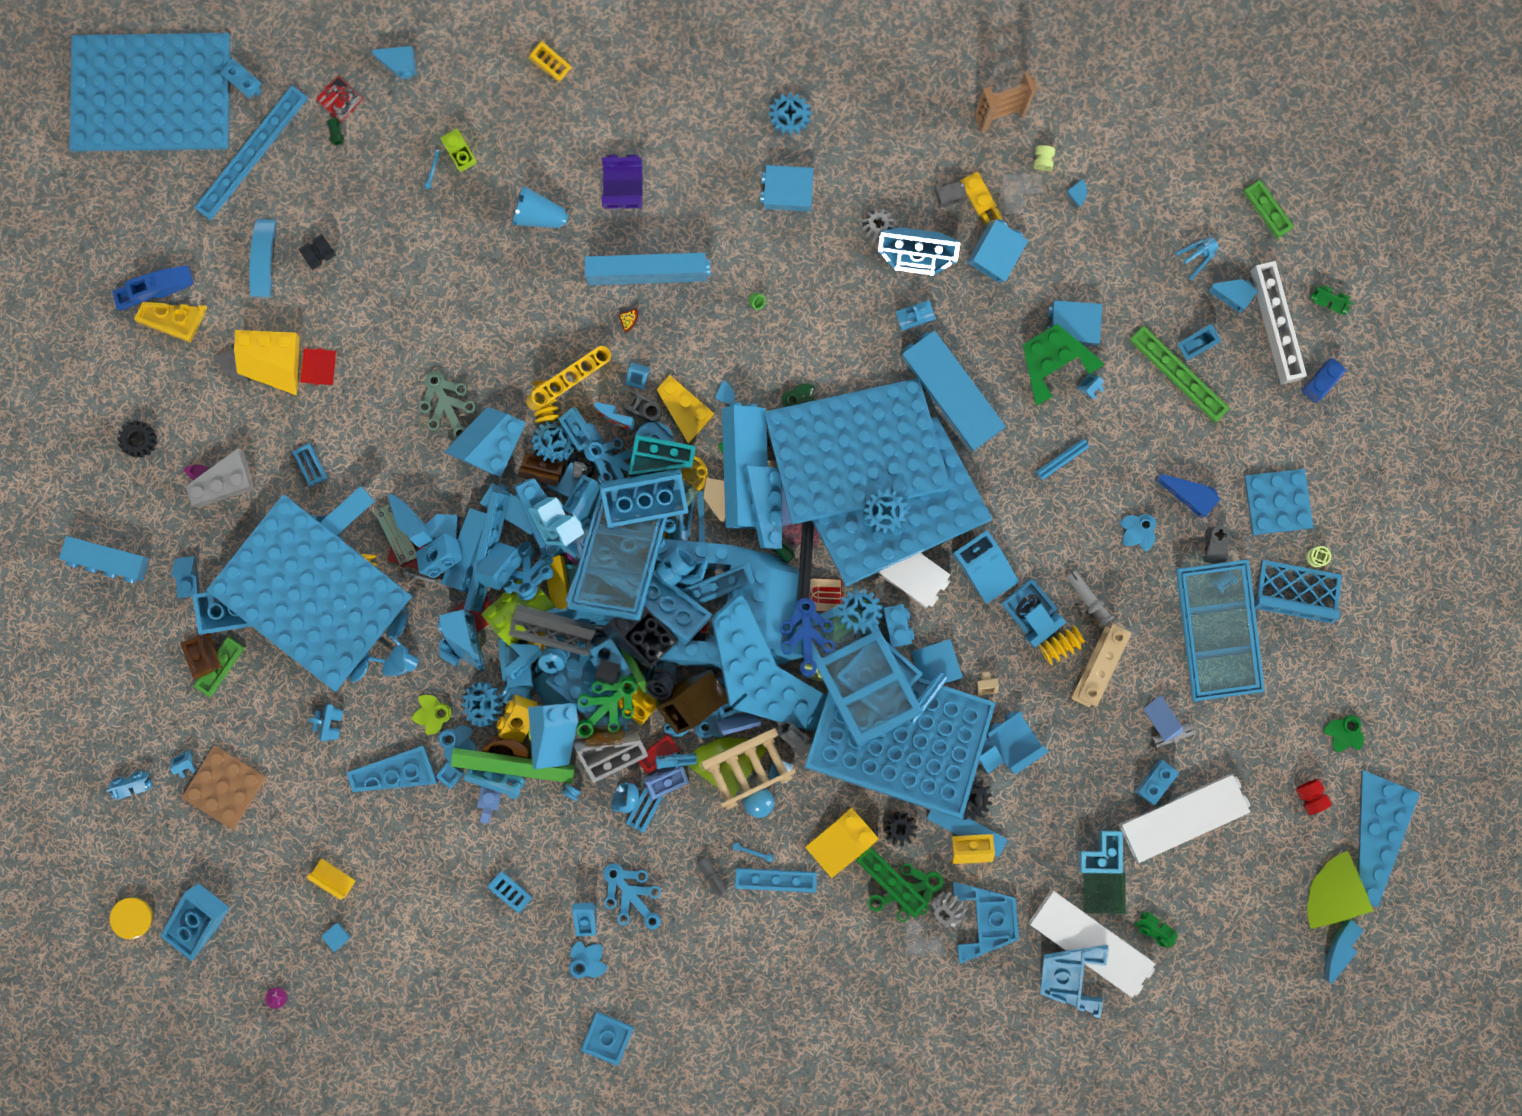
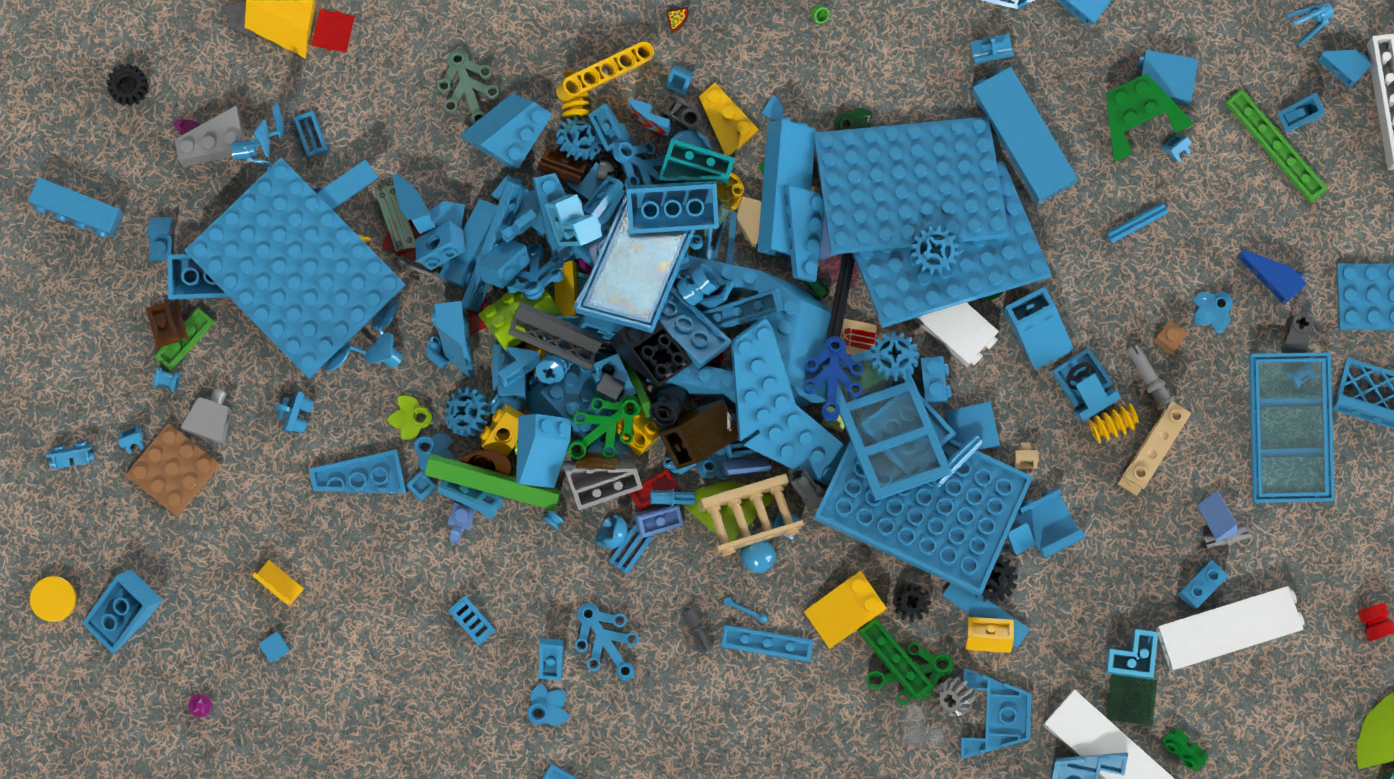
camera: 10 degrees right, 5 degrees down
none -> dark azure bush [153,367,181,392]
none -> light grey torso [181,389,232,445]
none -> dark azure plant [231,102,284,170]
none -> dark azure plate [501,209,537,243]
none -> medium nougat brick [1153,320,1188,355]

